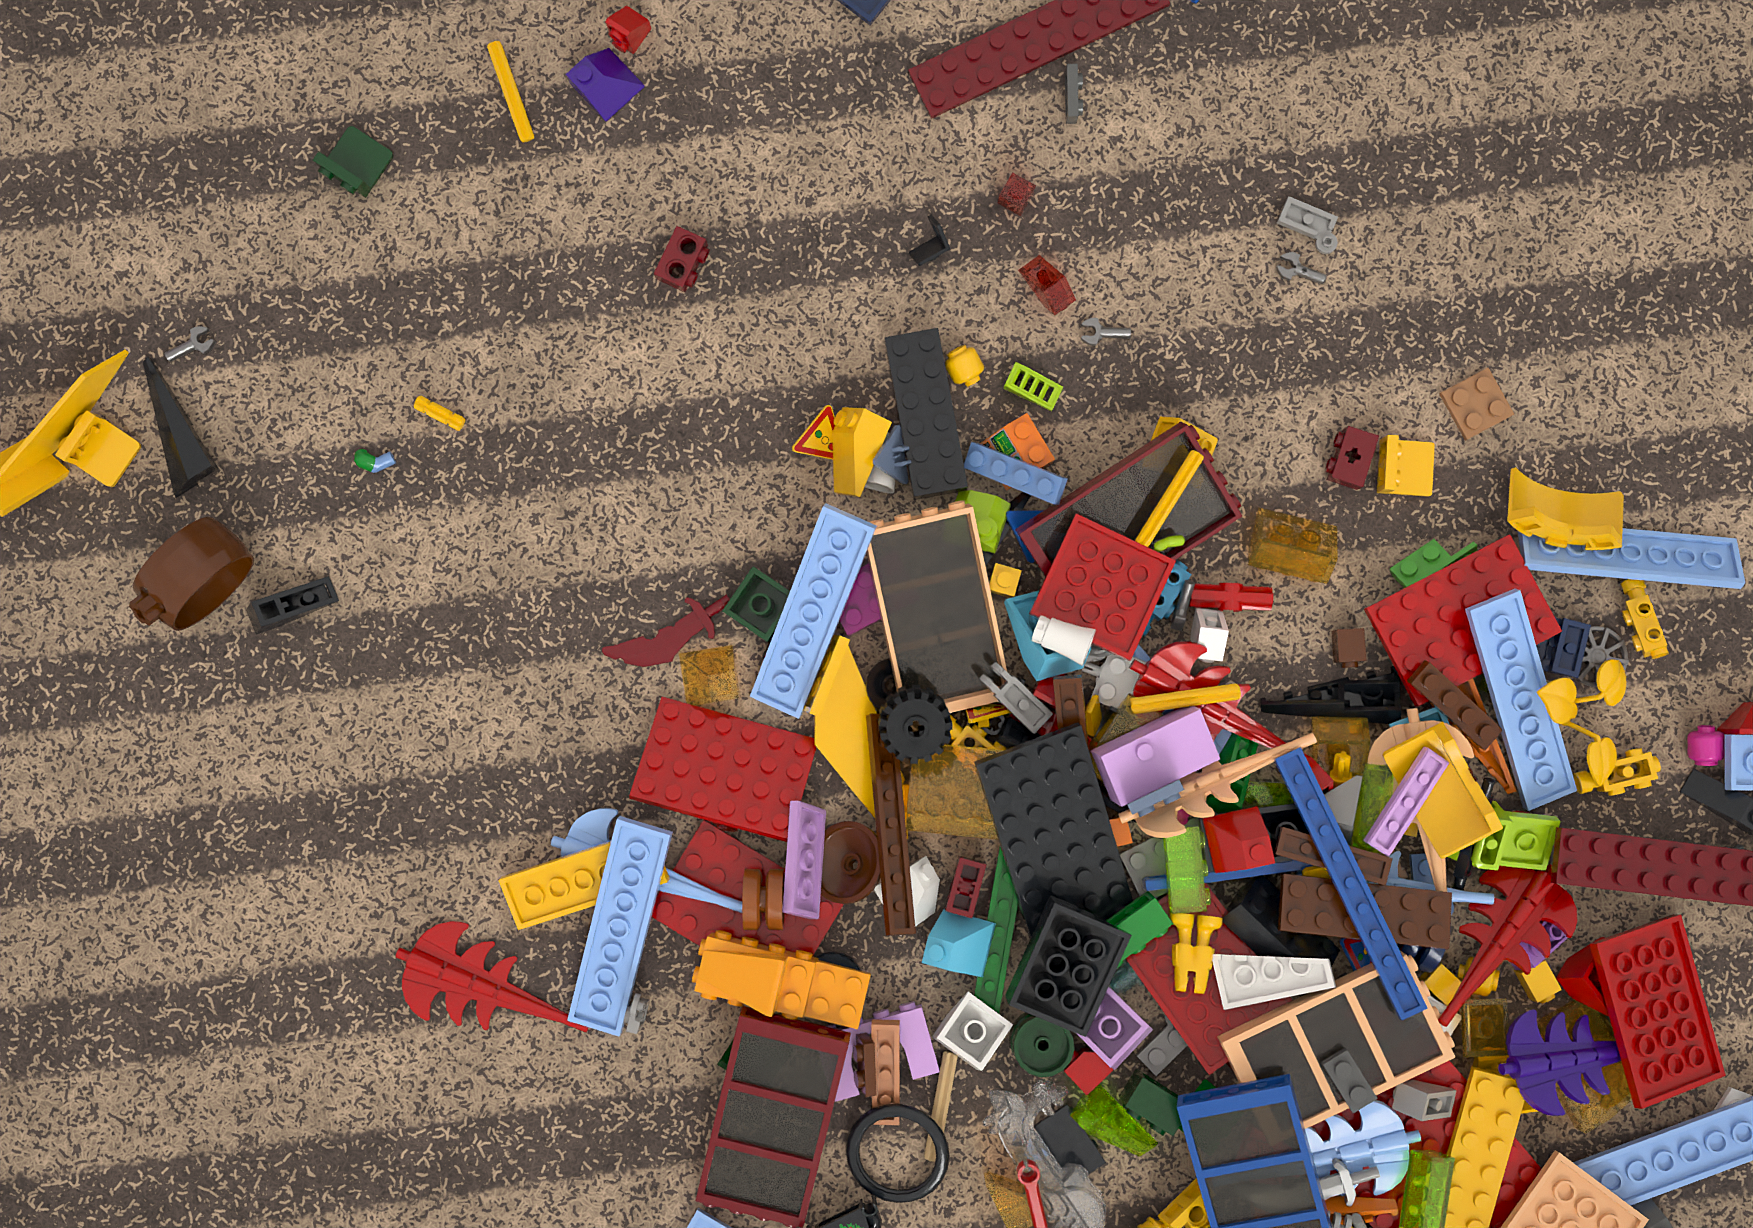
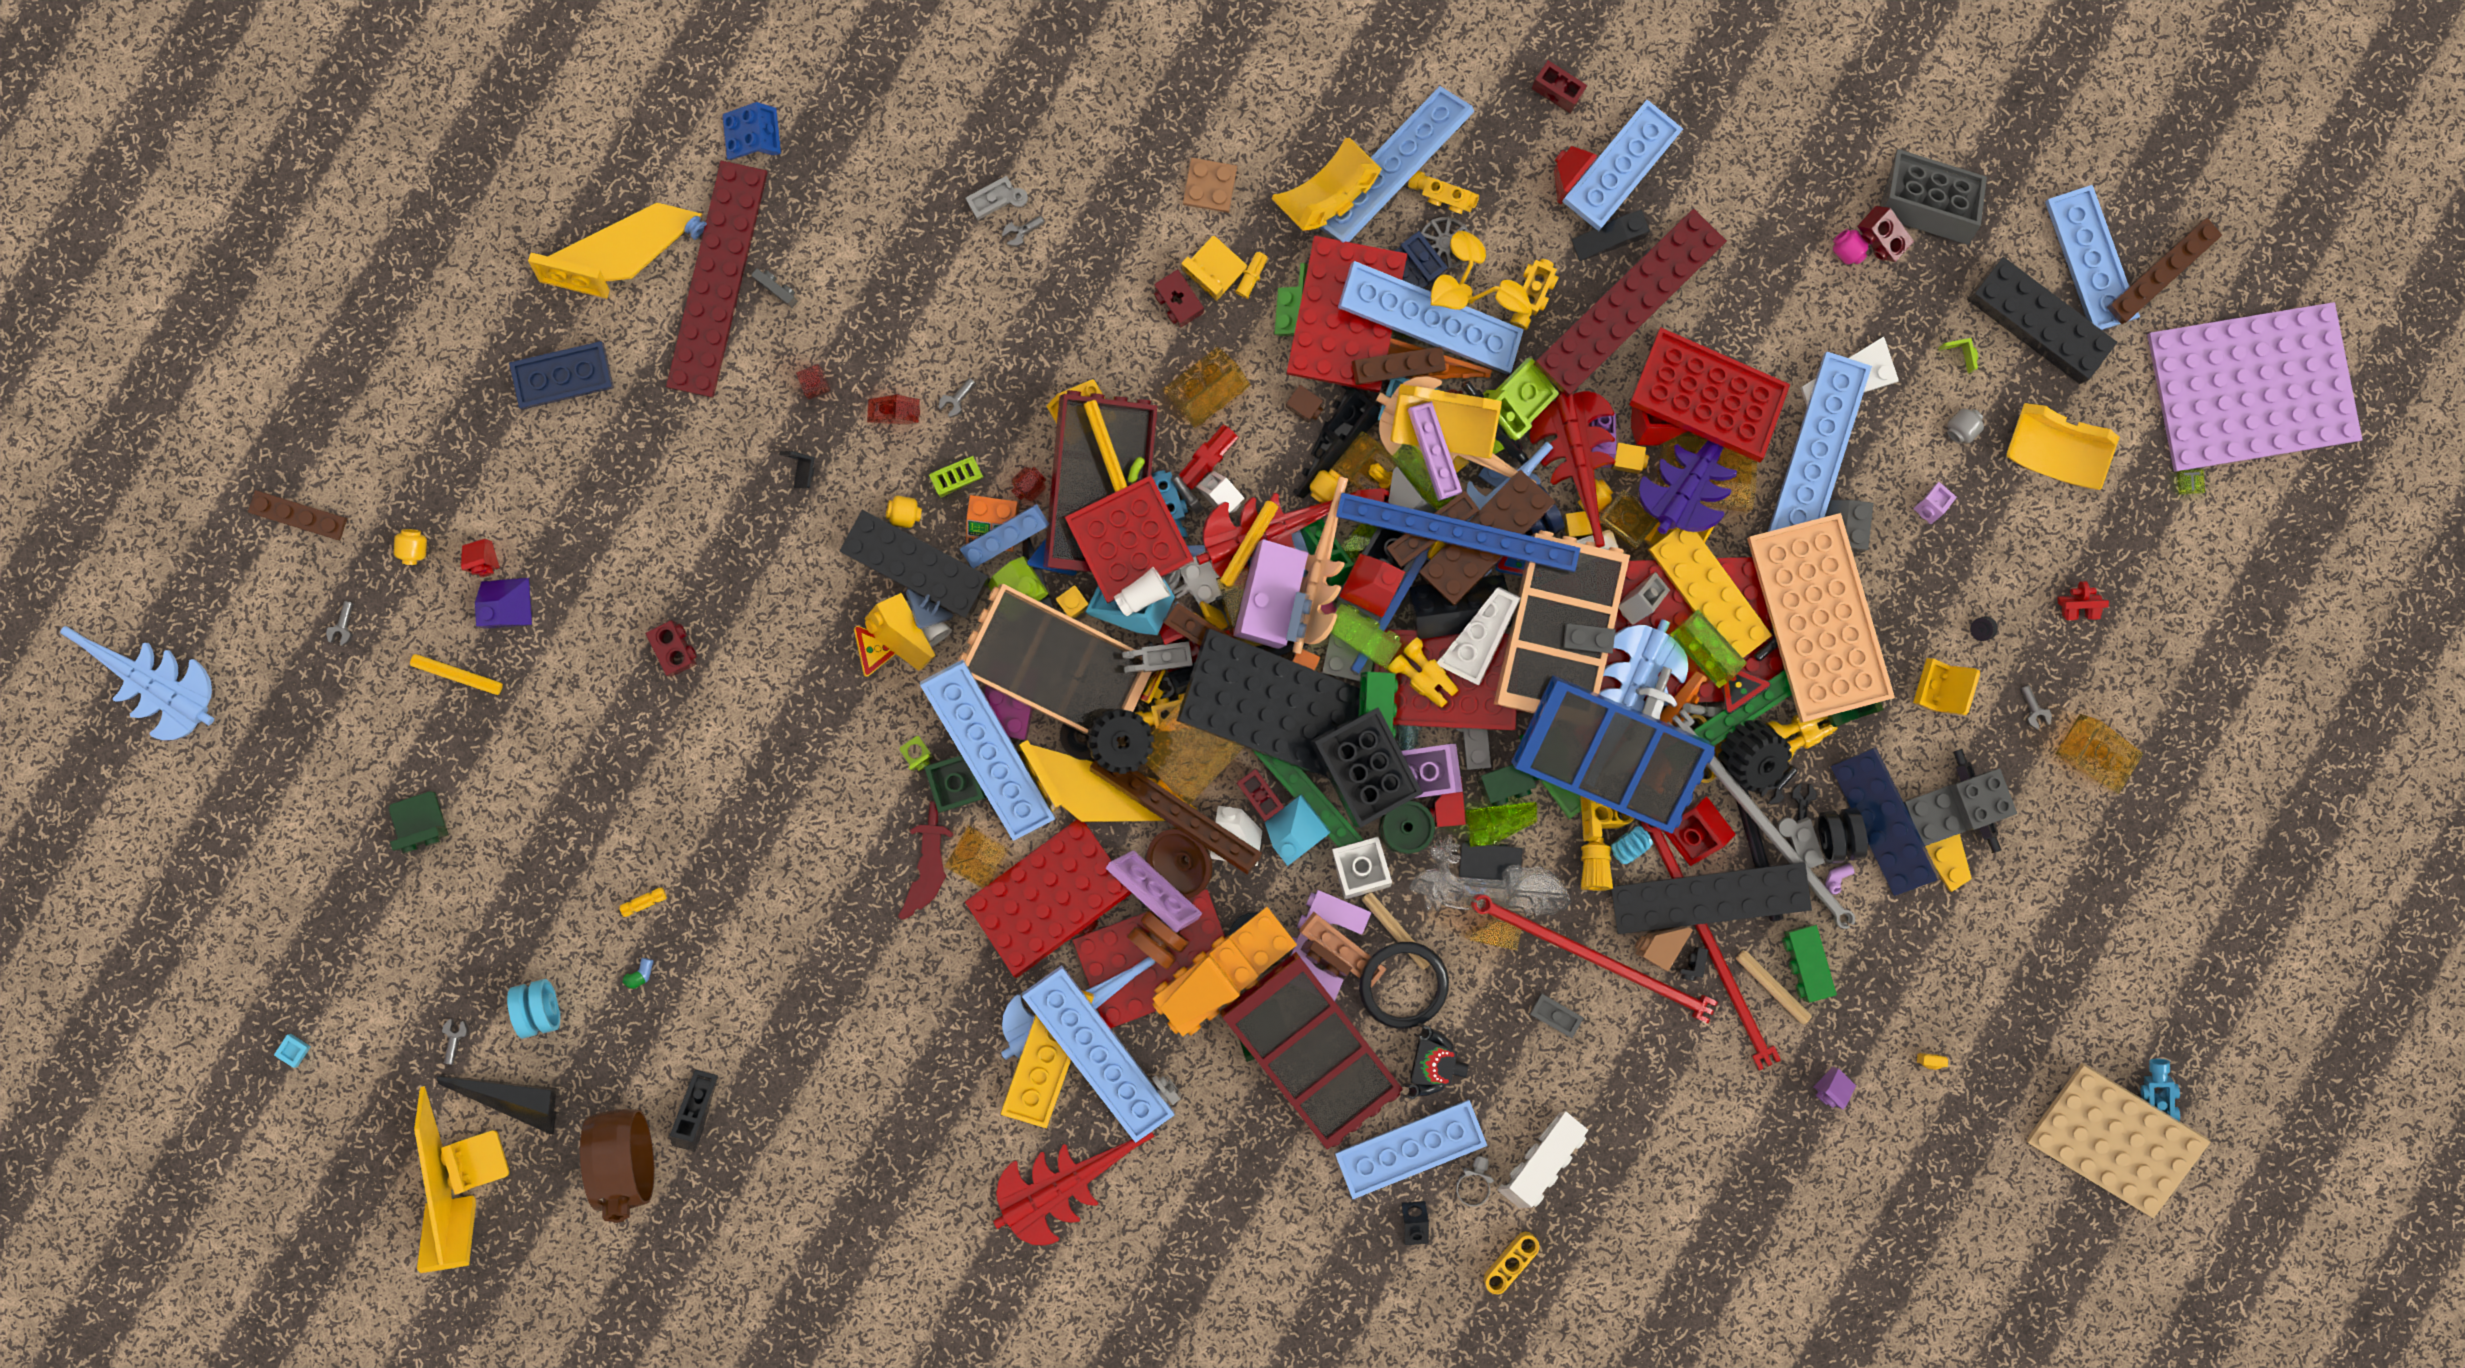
camera: 55 degrees left, 0 degrees up
dark pink head [1687,725,1725,766] -> none
none -> medium azure plate [274,1034,311,1068]
none -> medium azure wheel [507,979,561,1039]
none -> lime bracket [899,736,933,772]
none -> clear red head [1011,467,1047,502]
none -> yellow axle [1235,252,1268,299]
none -> yellow head [1310,469,1343,503]
none -> bright green tile [1541,774,1581,819]

